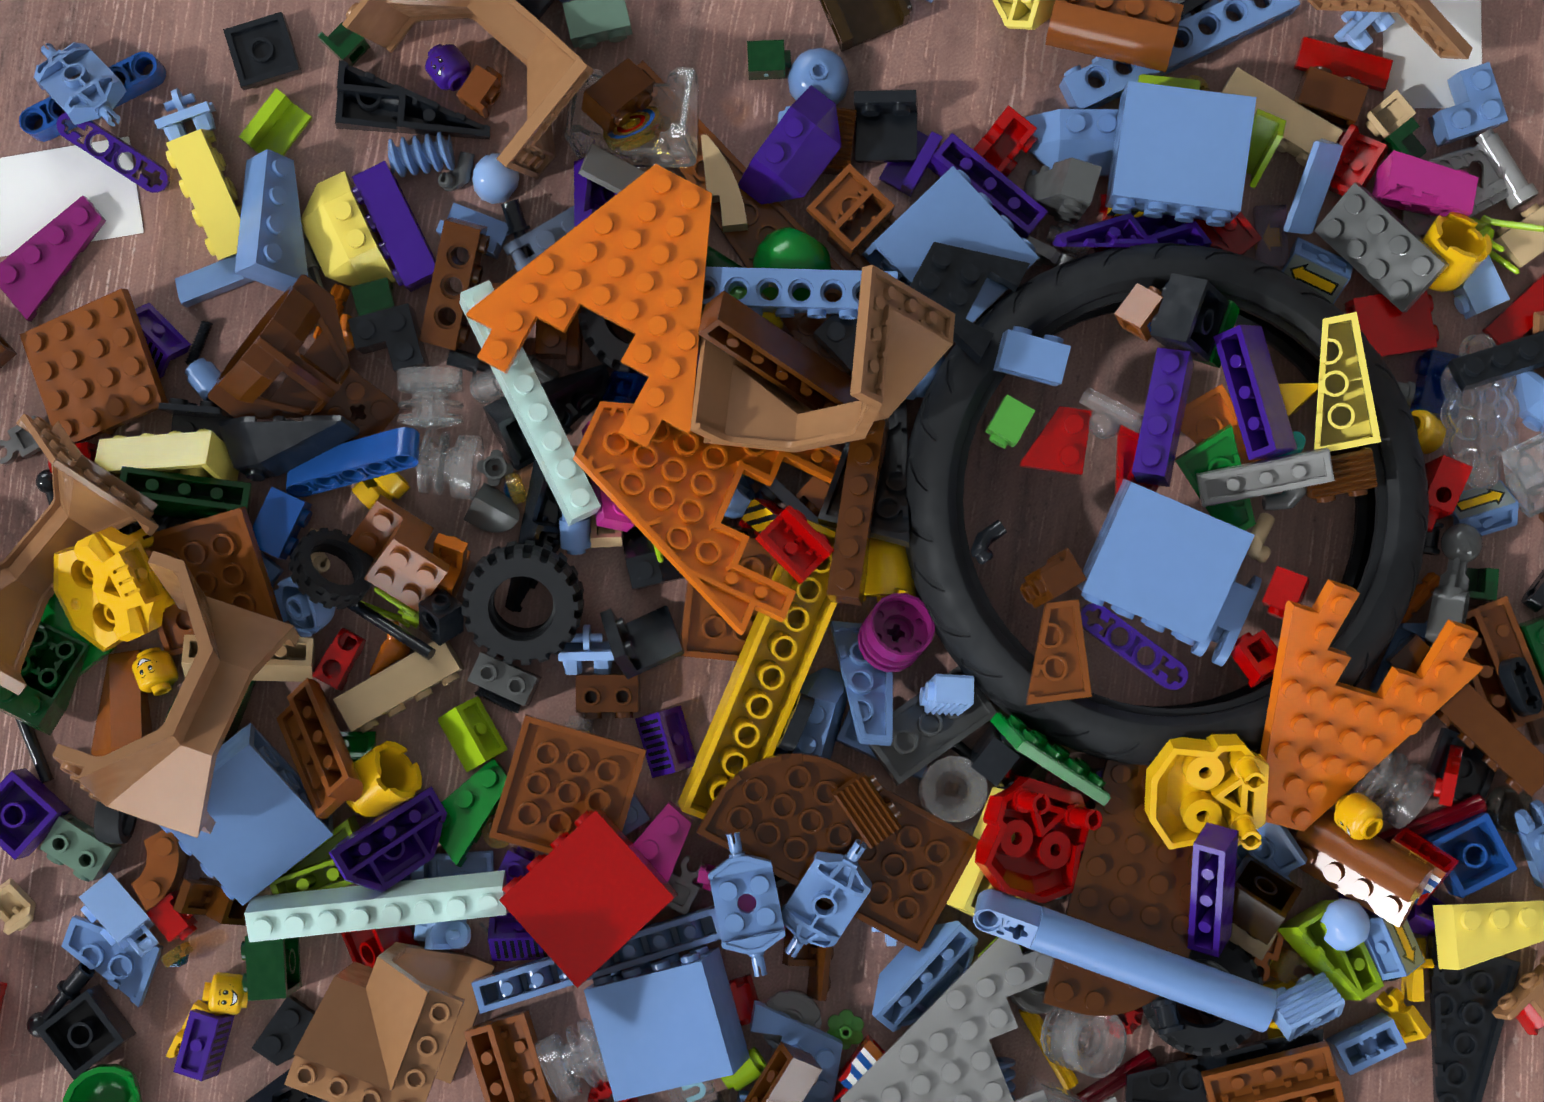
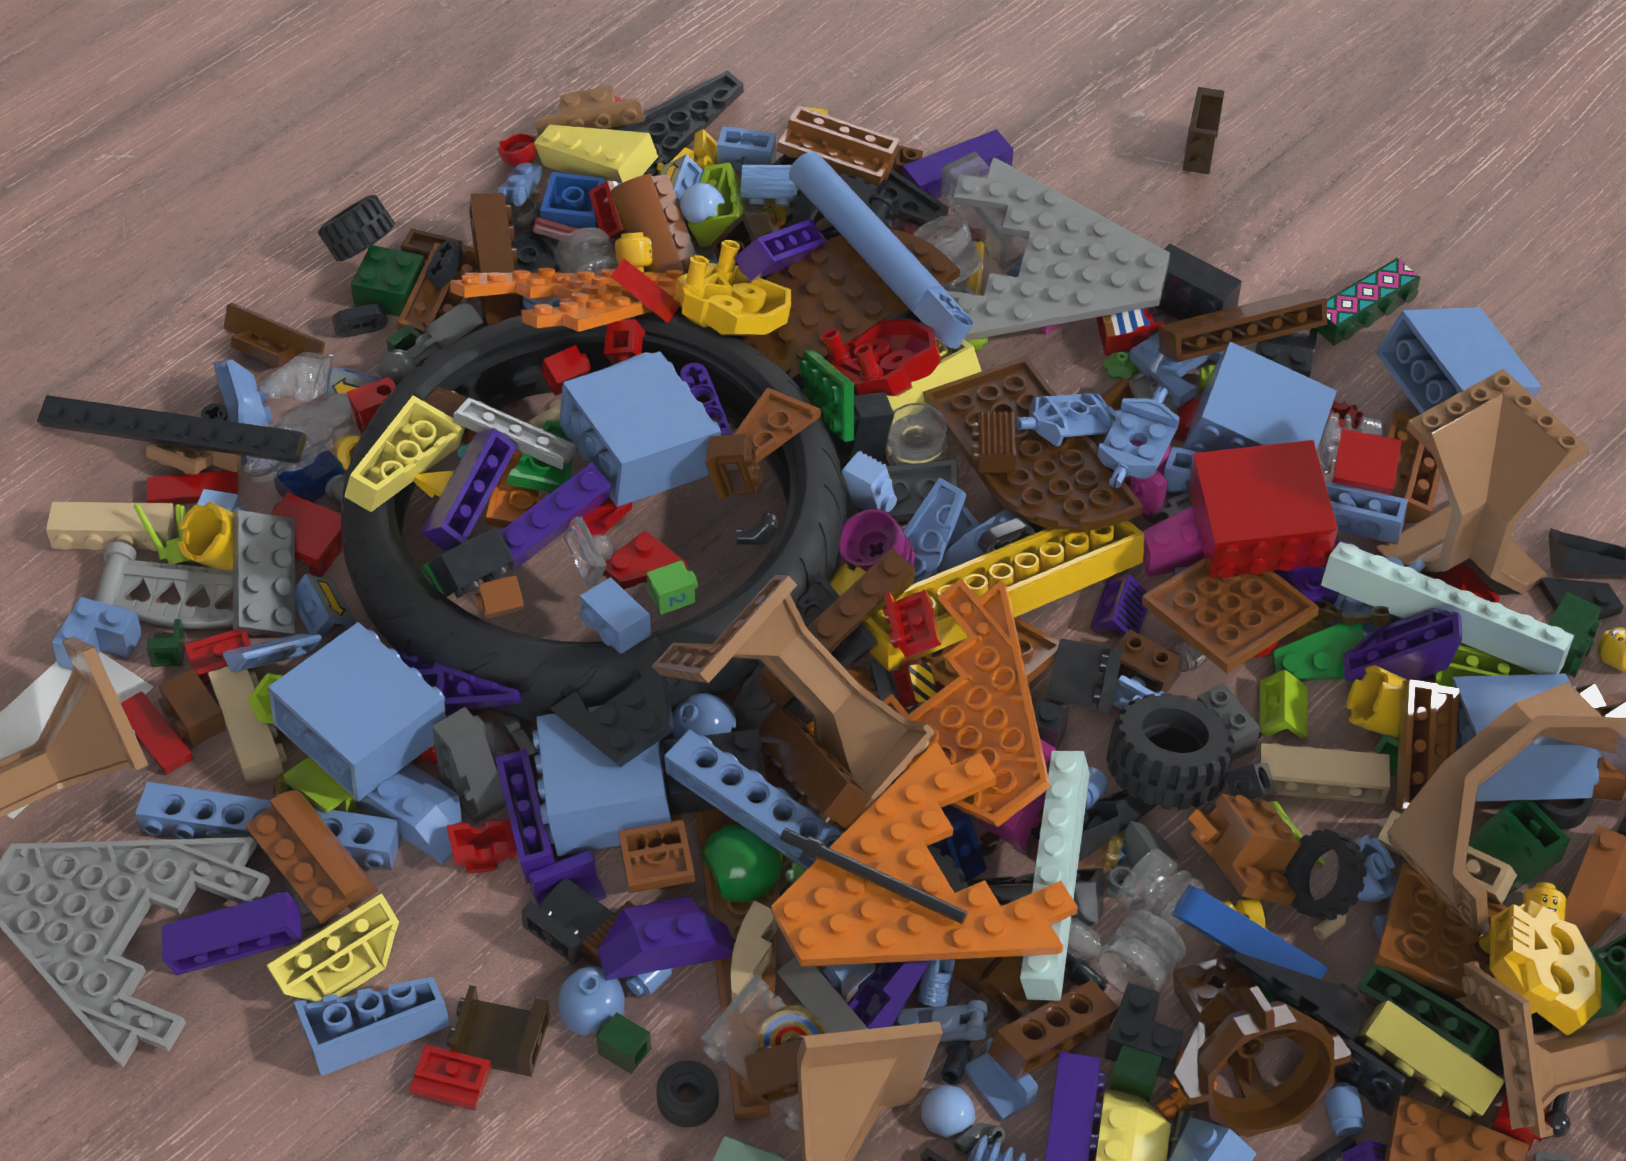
camera: 150 degrees left, 35 degrees down
blue brick [252,486,312,560] -> none
red leg [312,628,366,691] -> none
black bar [347,601,436,660] -> none
orange animal [370,621,411,677] -> none
medium blue wedge [872,920,979,1032] -> none
tan bracket [1365,89,1417,138] -> none
dark pink wedge [1372,150,1479,217] -> none
red wing [1433,745,1464,807] -> none
none -> red sticker [610,258,681,323]
none -> black tyre [656,1060,719,1127]
none -> black bar [780,828,968,924]
none -> dark brown piece [1313,600,1389,627]
none -> red tile [1332,429,1402,495]

